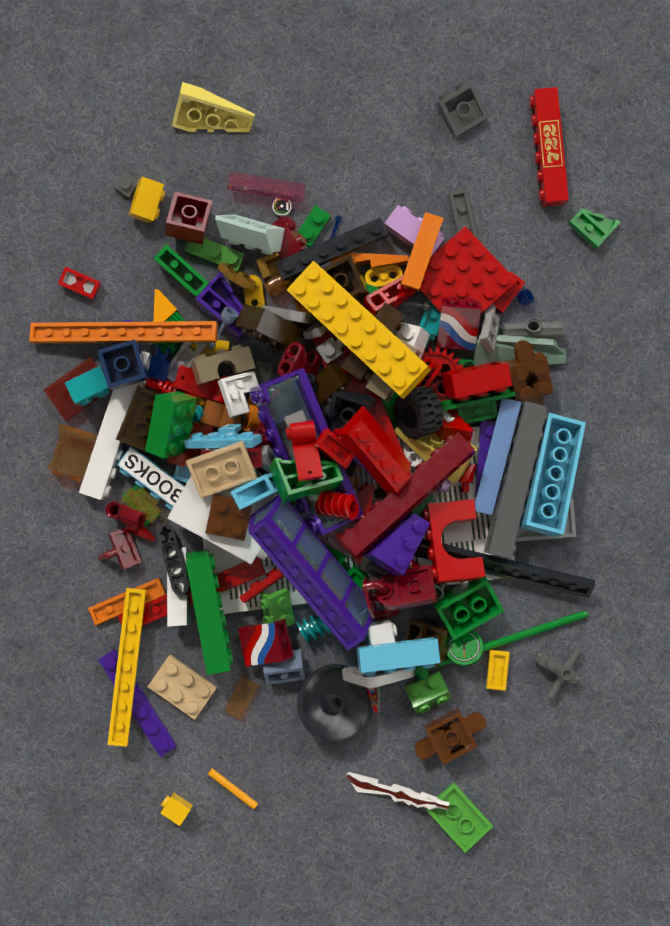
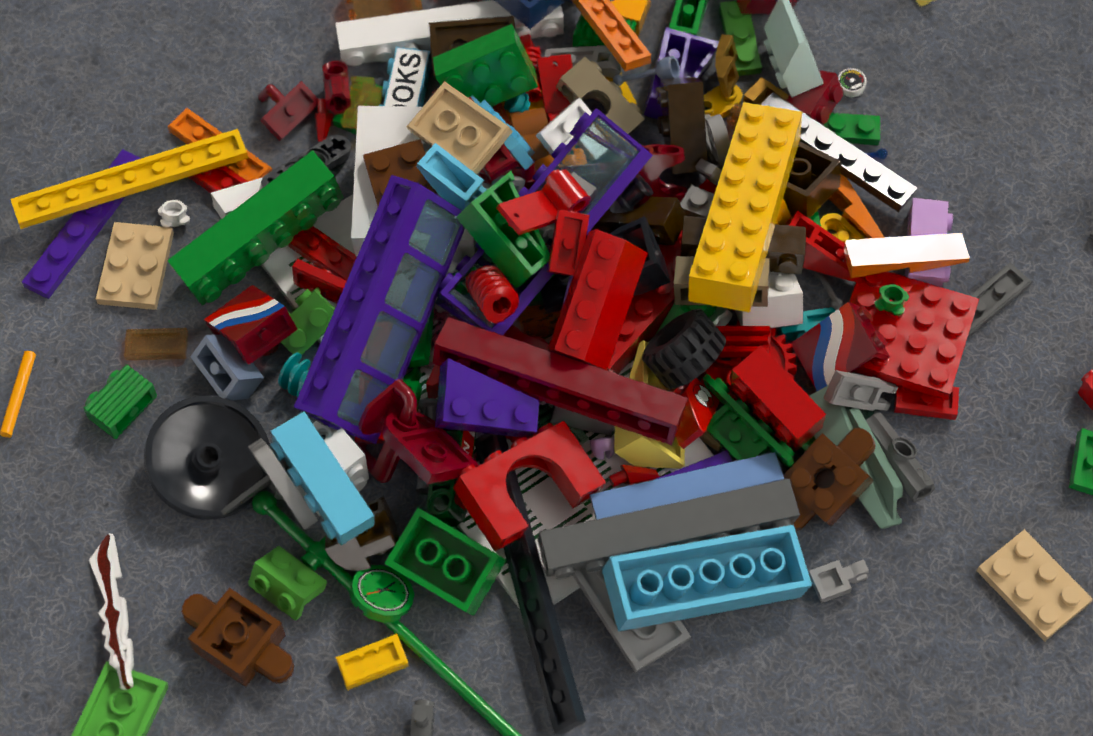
camera: 65 degrees right, 25 degrees down
clear blue plate [148,345,171,381] -> none
clear pink tile [227,172,306,202] -> none
clear blue hinge [517,288,534,305] -> none
none -> green brick [83,364,157,439]
none -> white plate [158,200,190,227]
none -> light grey plate [809,559,869,603]
none -> green plate [875,284,909,316]
none -> tan plate [977,529,1093,642]

